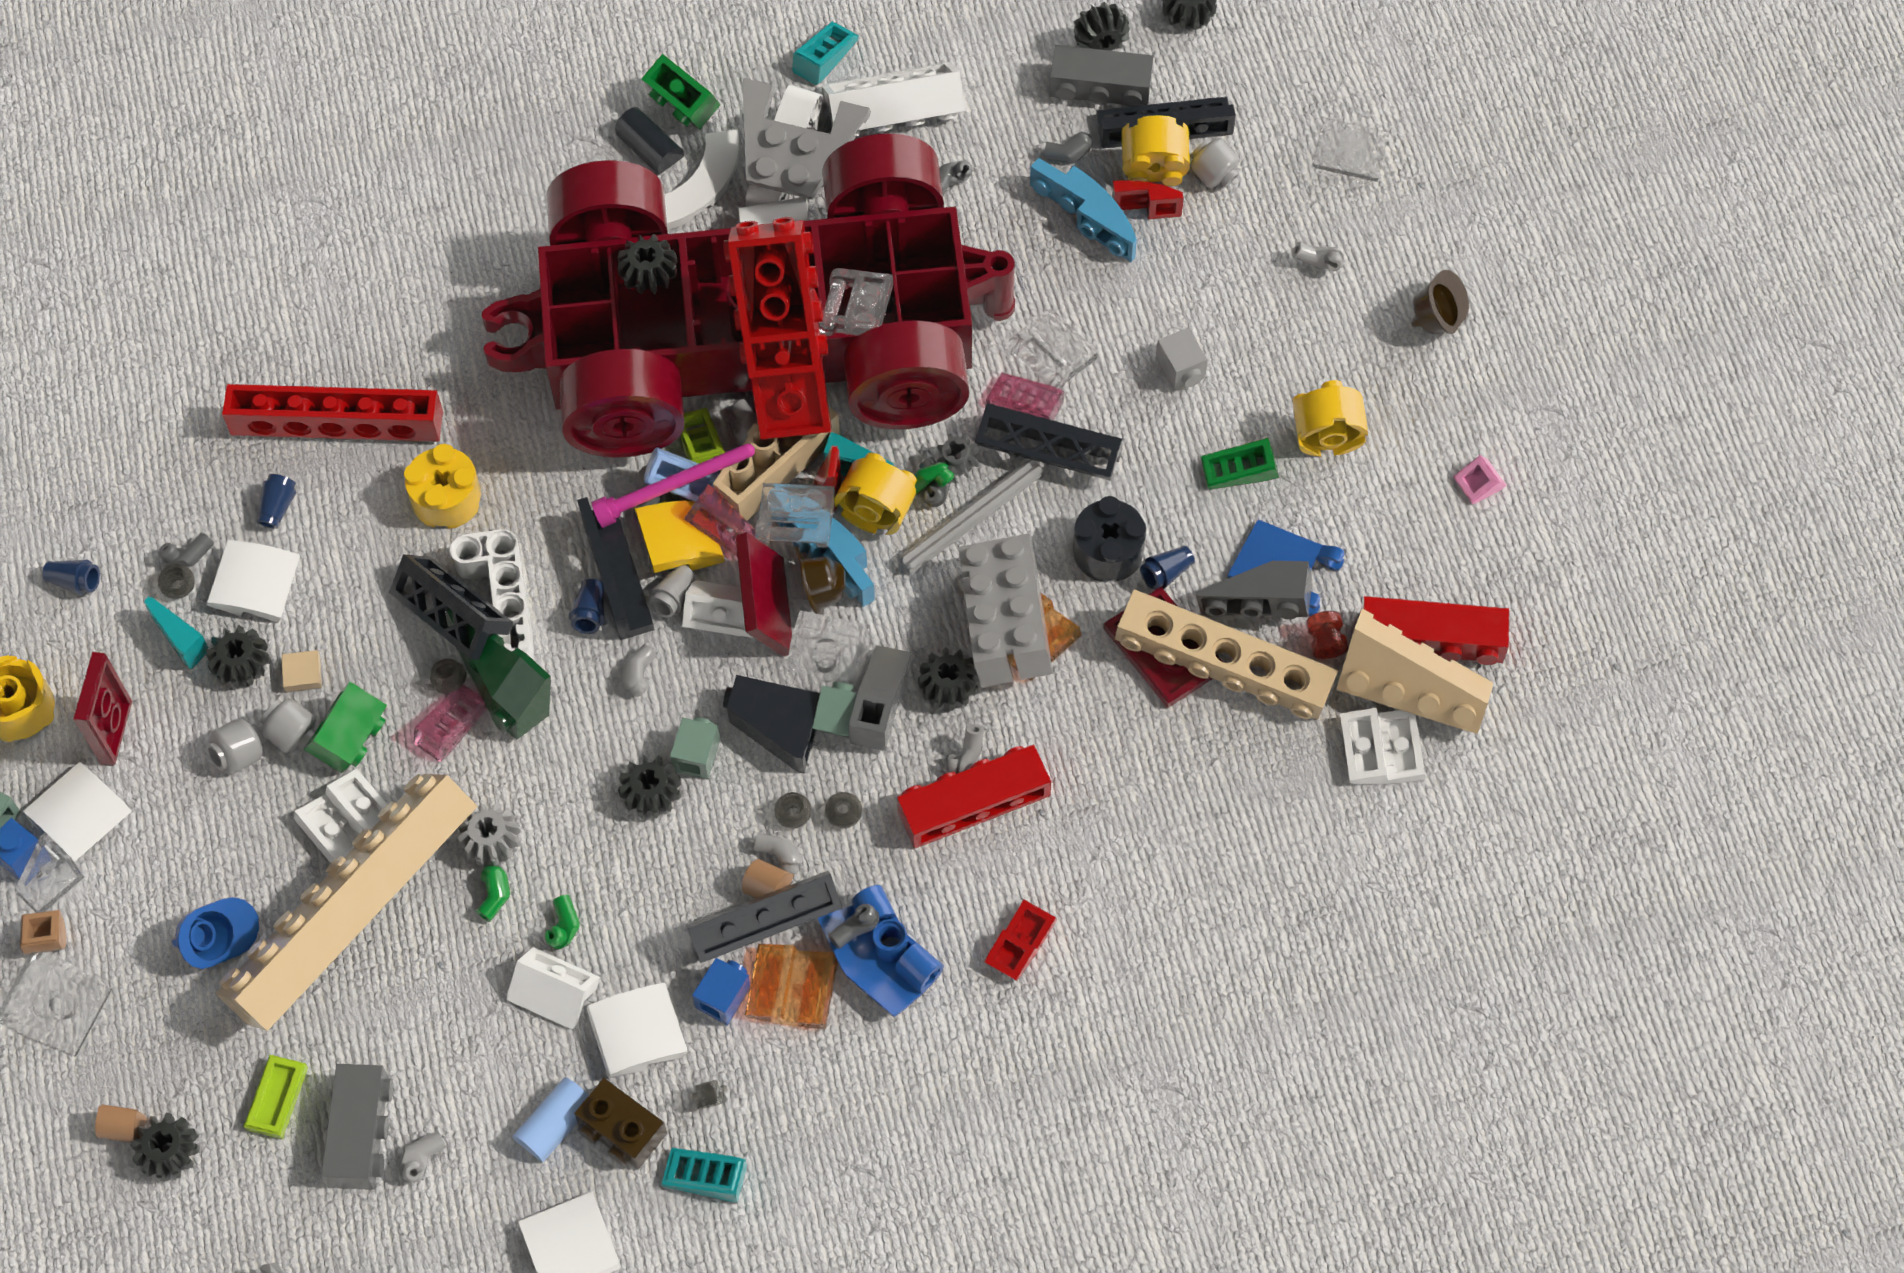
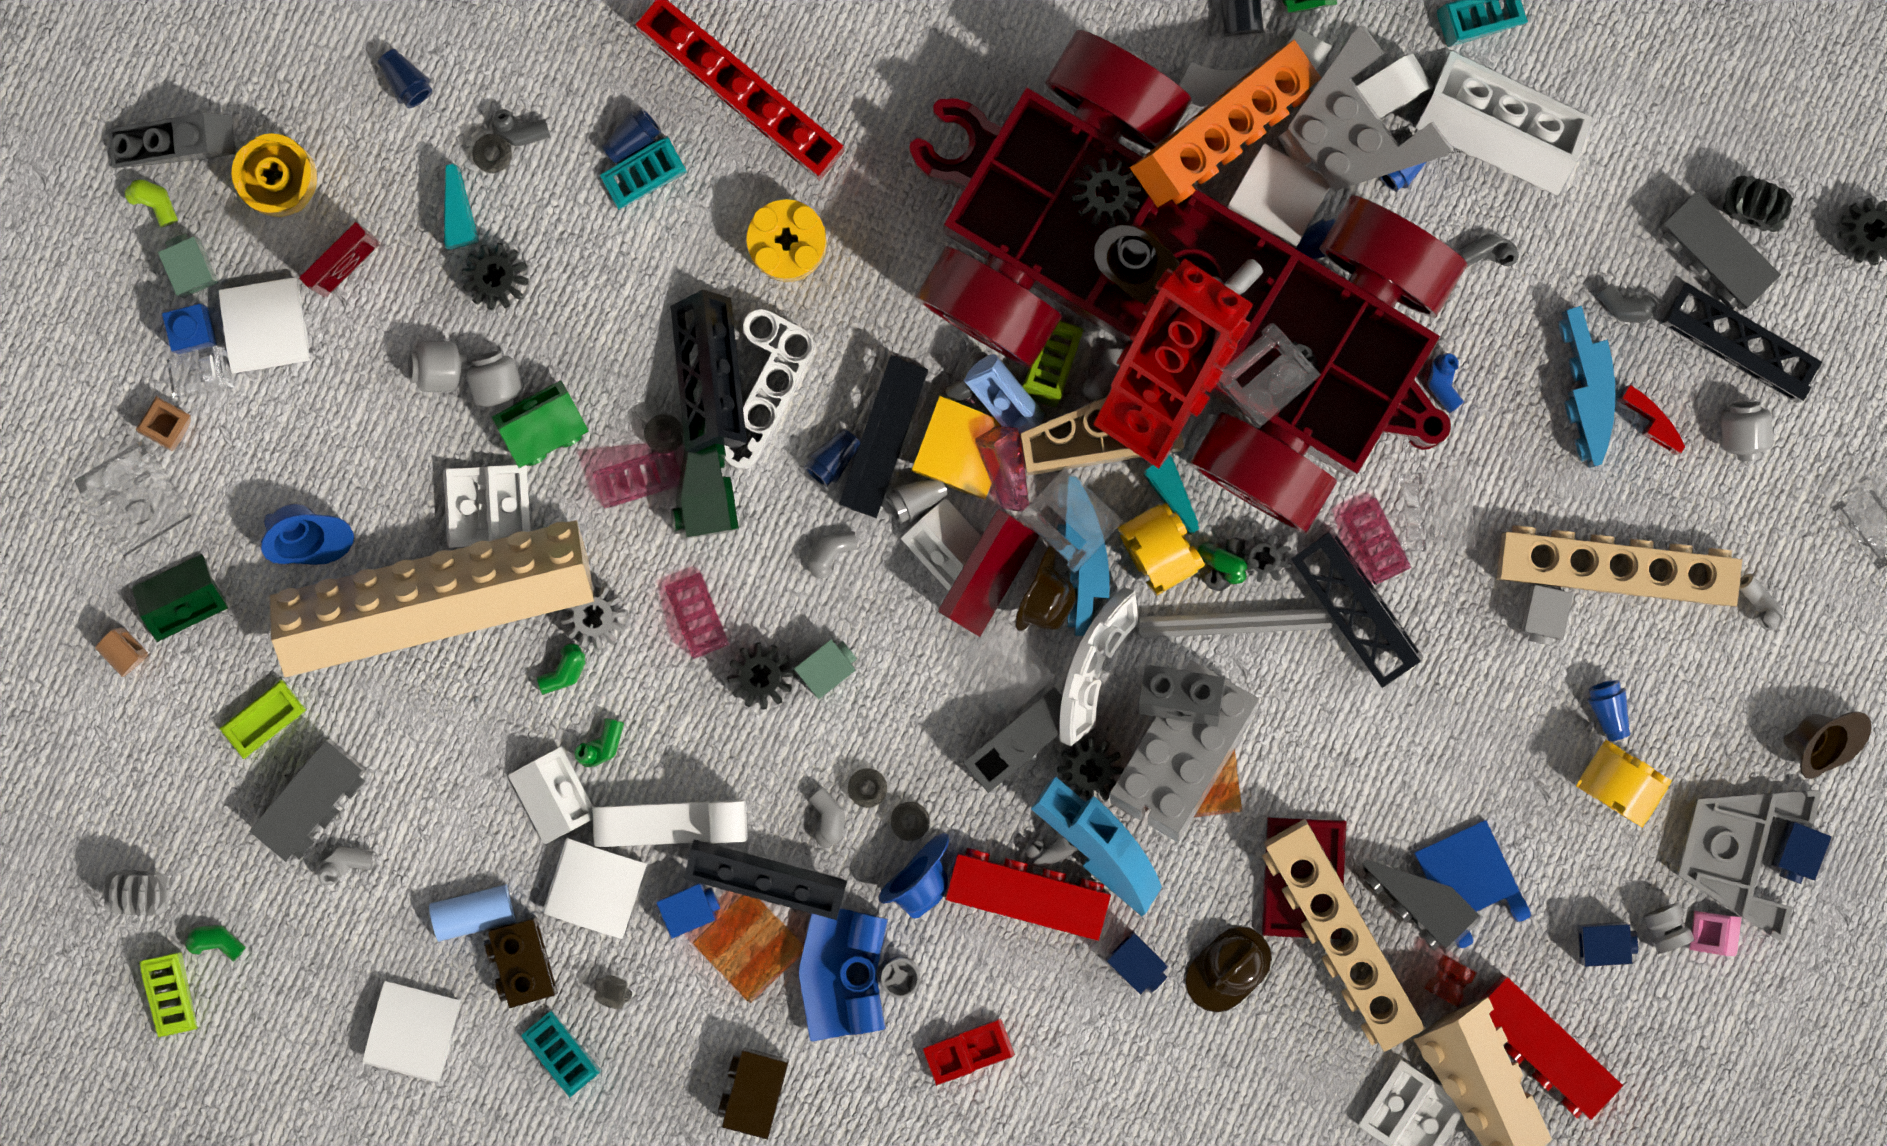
camera: 35 degrees right, 25 degrees up
pearl dark grey gear [131,1112,200,1182] -> none
white slope [206,540,300,623] -> none
tan tile [282,650,322,692] -> none
dark pink piece [591,444,755,528] -> none
black slope [723,675,820,774] -> none
medium nougat brick [742,859,794,898] -> none
red slope [810,446,842,511] -> none
sand green brick [812,681,857,738] -> none
dark grey arm [828,904,879,949] -> none
black brick [1073,496,1147,582] -> none
yellow brick [1121,115,1190,186] -> none
dark blue cone [1140,545,1195,590] -> none
green slope [1200,438,1279,490] -> none
none -> dark green panel [132,554,228,642]
none -> white beam [592,800,748,847]
none -> teal slope [600,136,688,210]
none -> clear pink slope [664,572,731,660]
none -> dark brown brick [717,1047,790,1140]
none -> blue piece [878,833,950,919]
none -> light grey wheel [881,956,920,998]
none -> dark azure slope [1031,777,1162,917]
none -> white tile [1060,587,1138,746]
none -> dark brown piece [1094,224,1180,305]
none -> dark blue brick [1105,931,1168,995]
none -> orange brick [1130,39,1321,207]
none -> dark grey brick [1139,664,1225,727]
none -> dark brown piece [1186,927,1272,1012]
none -> tan brick [1496,525,1743,607]
none -> dark blue brick [1577,922,1638,967]
none -> blue cone [1588,680,1631,741]
none -> light grey wheel [1643,902,1695,954]
none -> light grey wing [1676,790,1822,941]
none -> dark blue brick [1771,821,1832,884]

